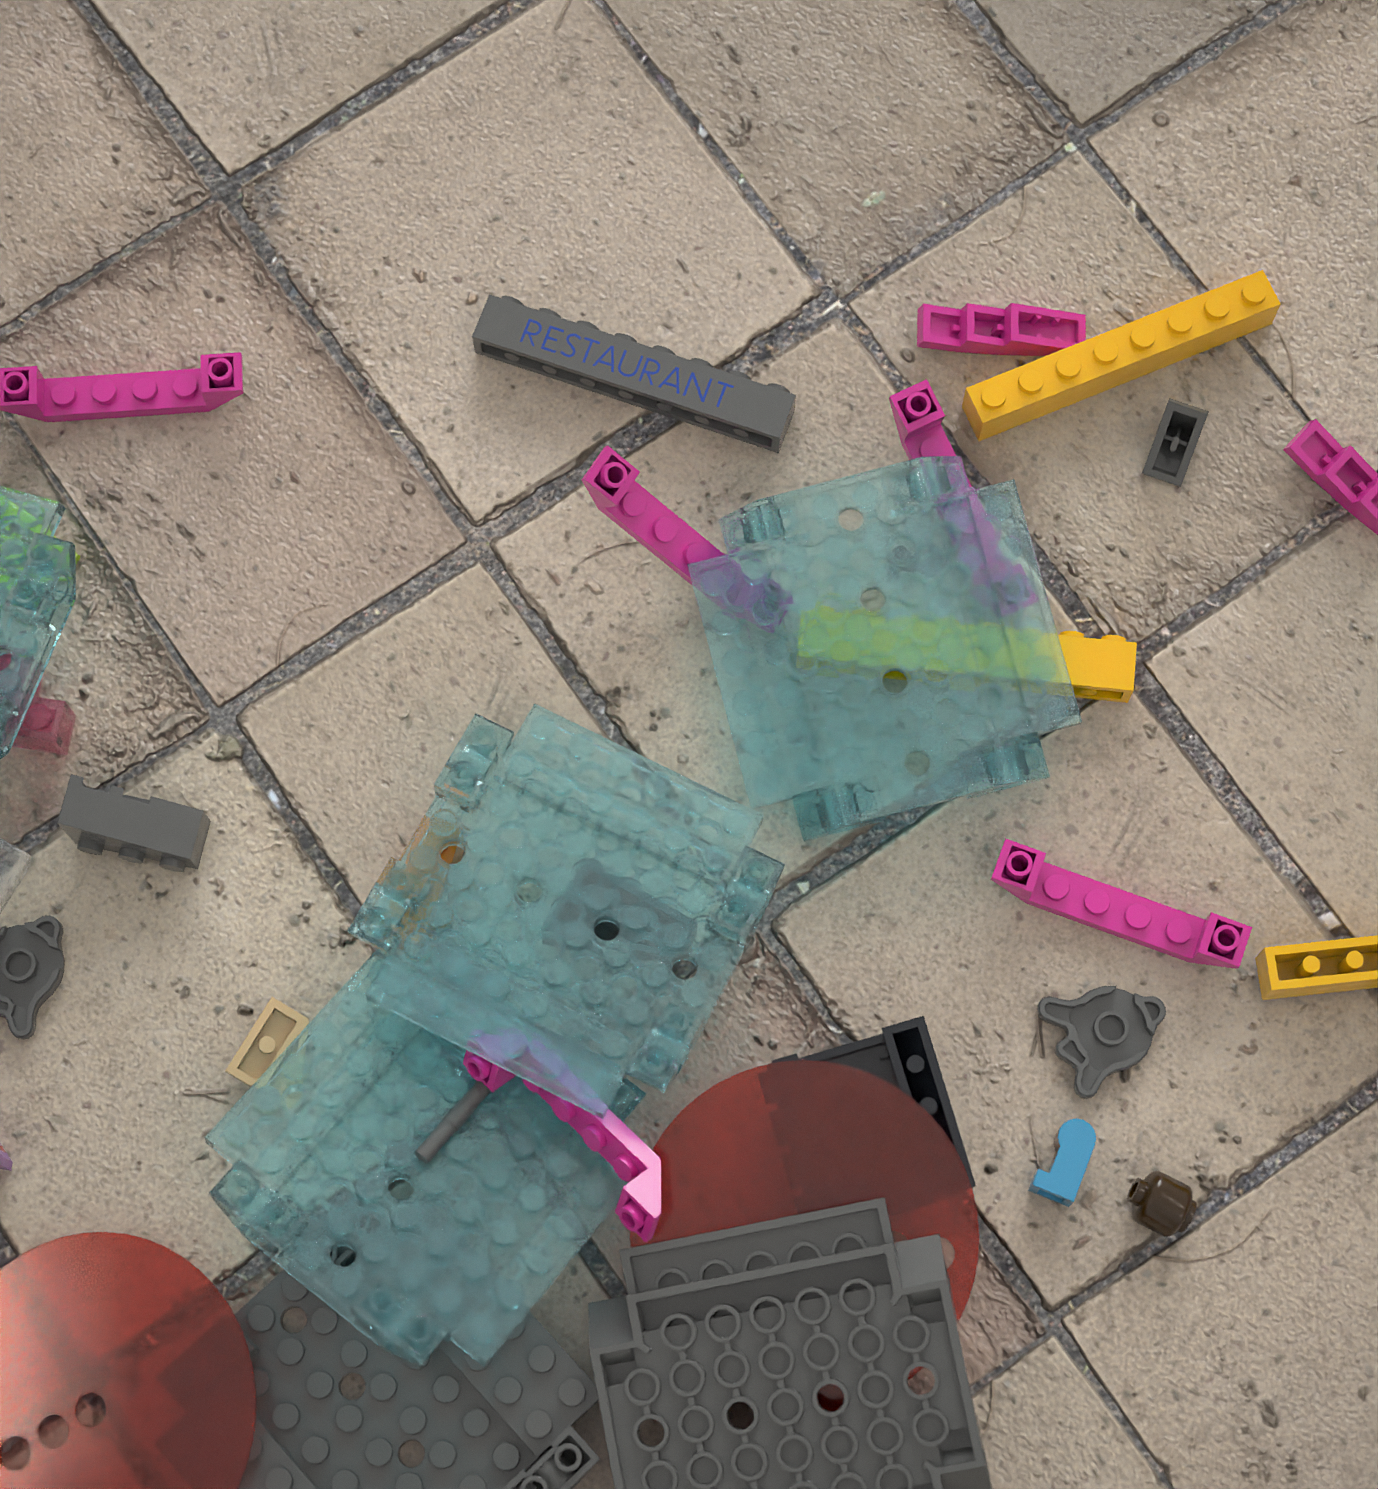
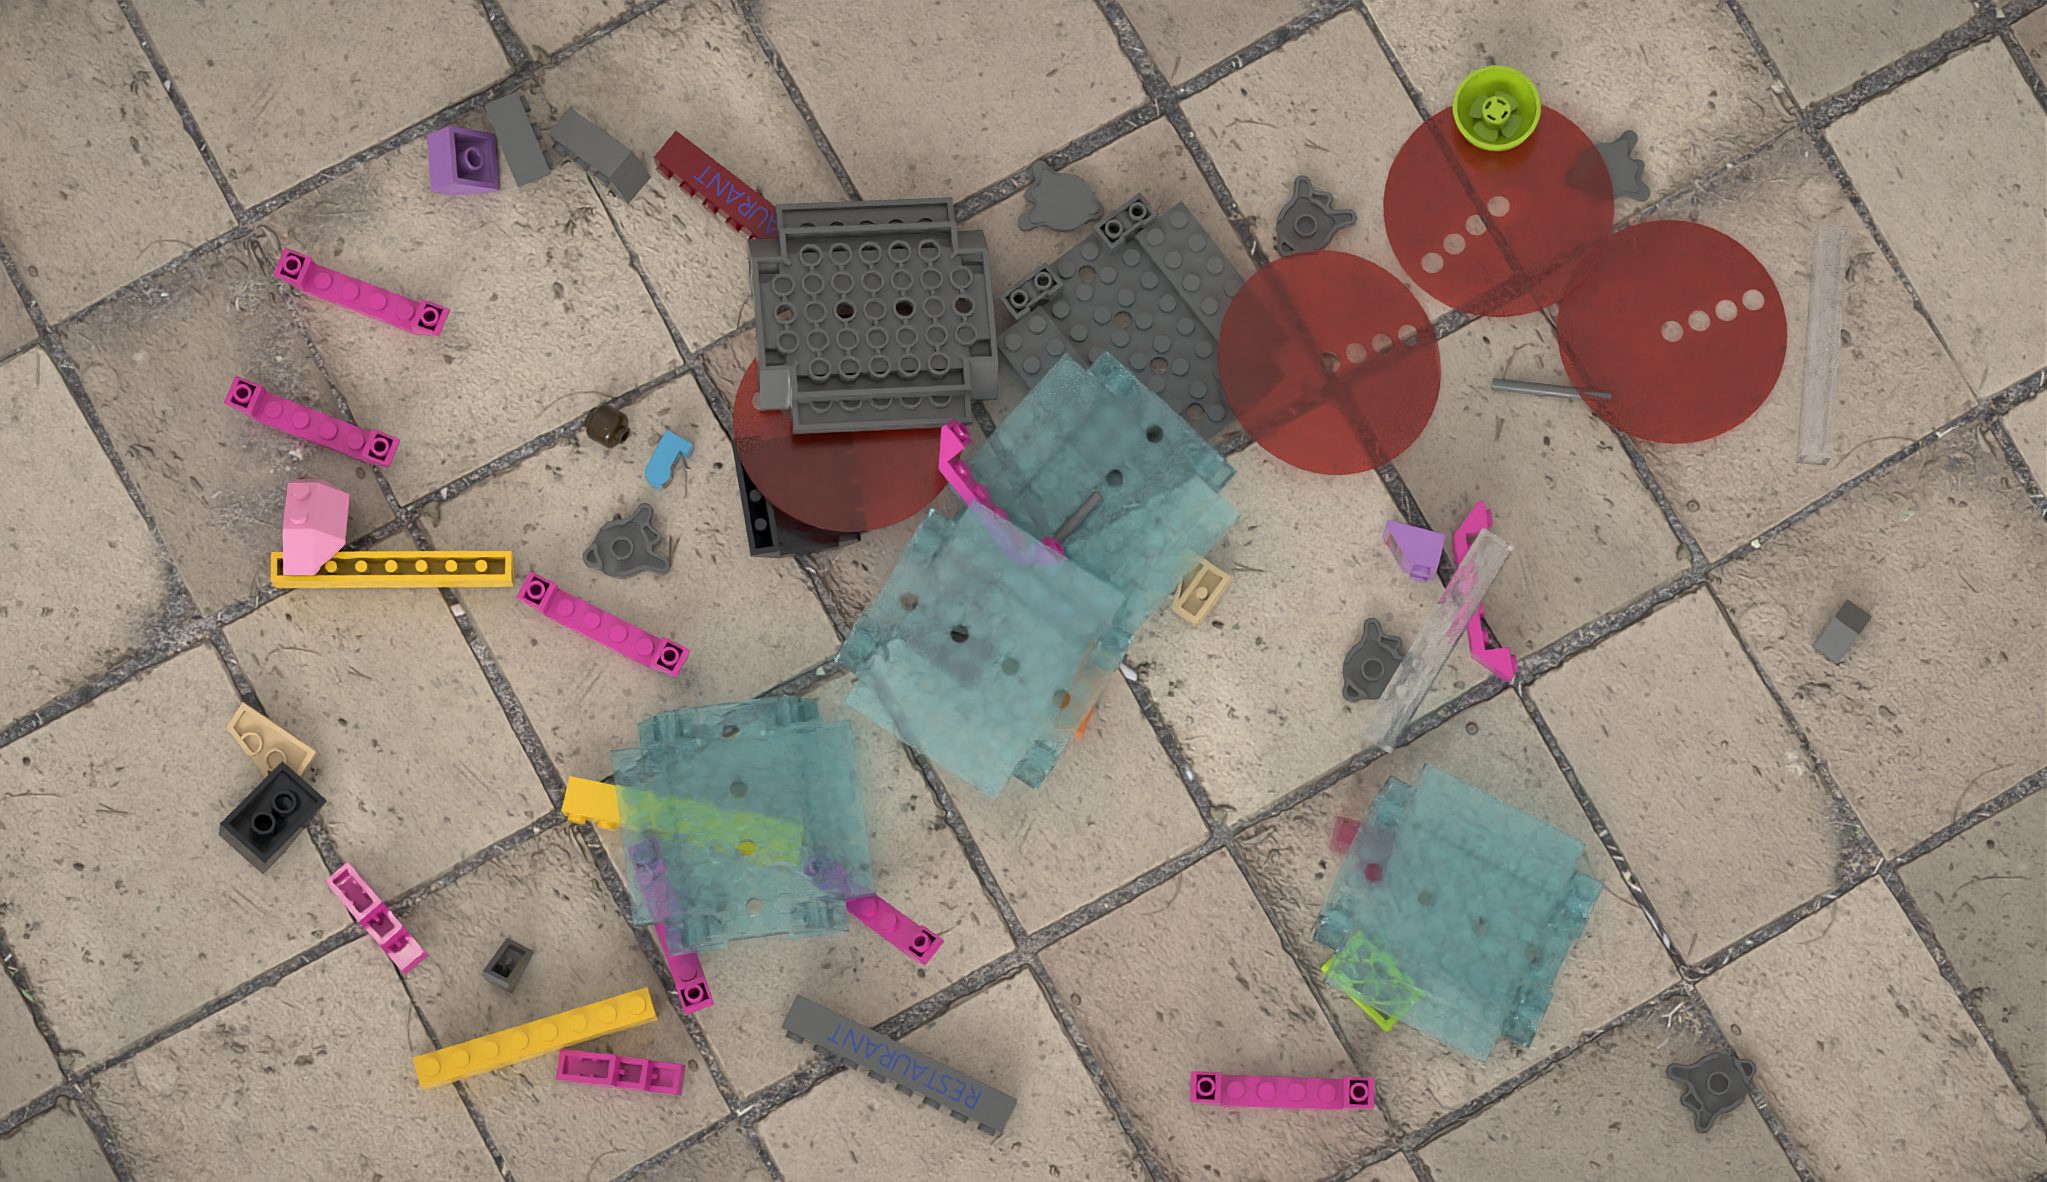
camera: 175 degrees left, 5 degrees up
dark grey wedge [57,774,211,872] -> none

